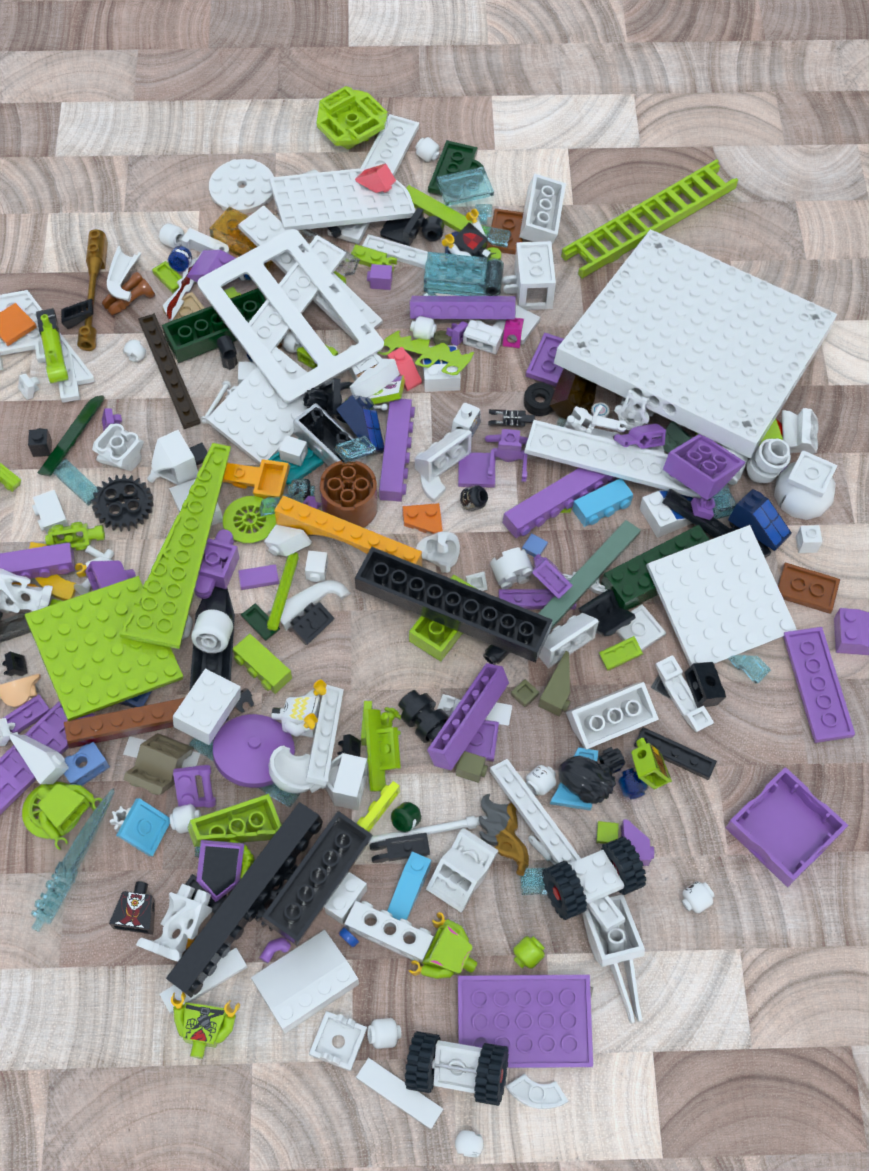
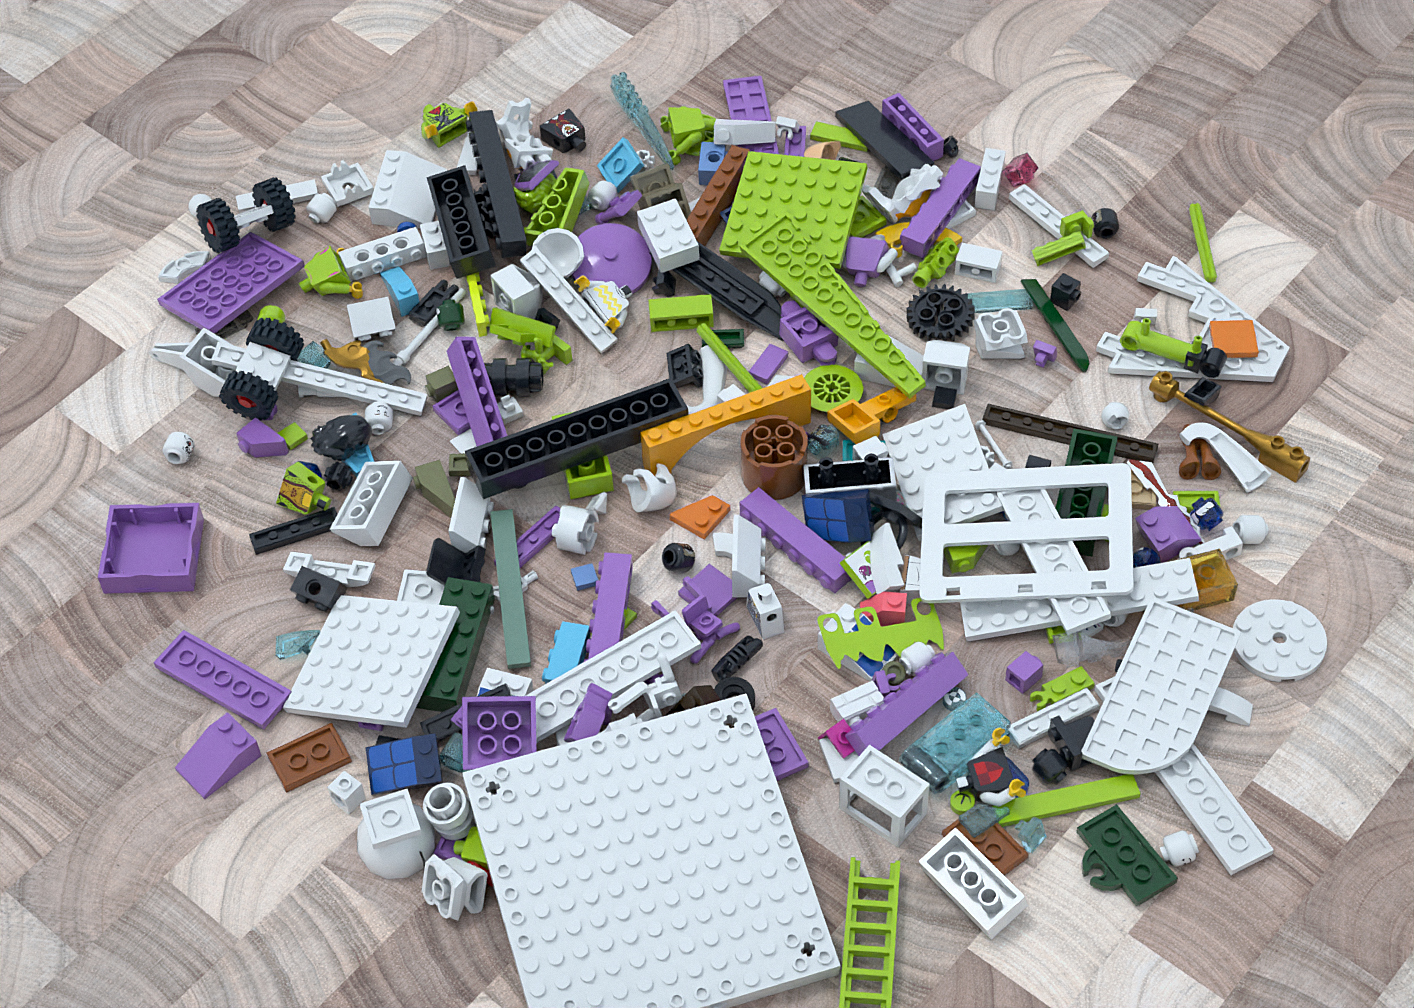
camera: 135 degrees right, 10 degrees down
white head [191,609,233,653] -> none
clear light blue plate [259,493,291,516] -> none
black gear [303,388,326,409] -> none
lime piece [316,86,388,150] -> none
clear light blue plate [334,436,376,463] -> none
coral slope [355,163,396,193] -> none
clear light blue tile [436,167,494,206] -> none
medium lavender piece [532,553,573,599] -> none
lime plate [599,636,643,671] -> none

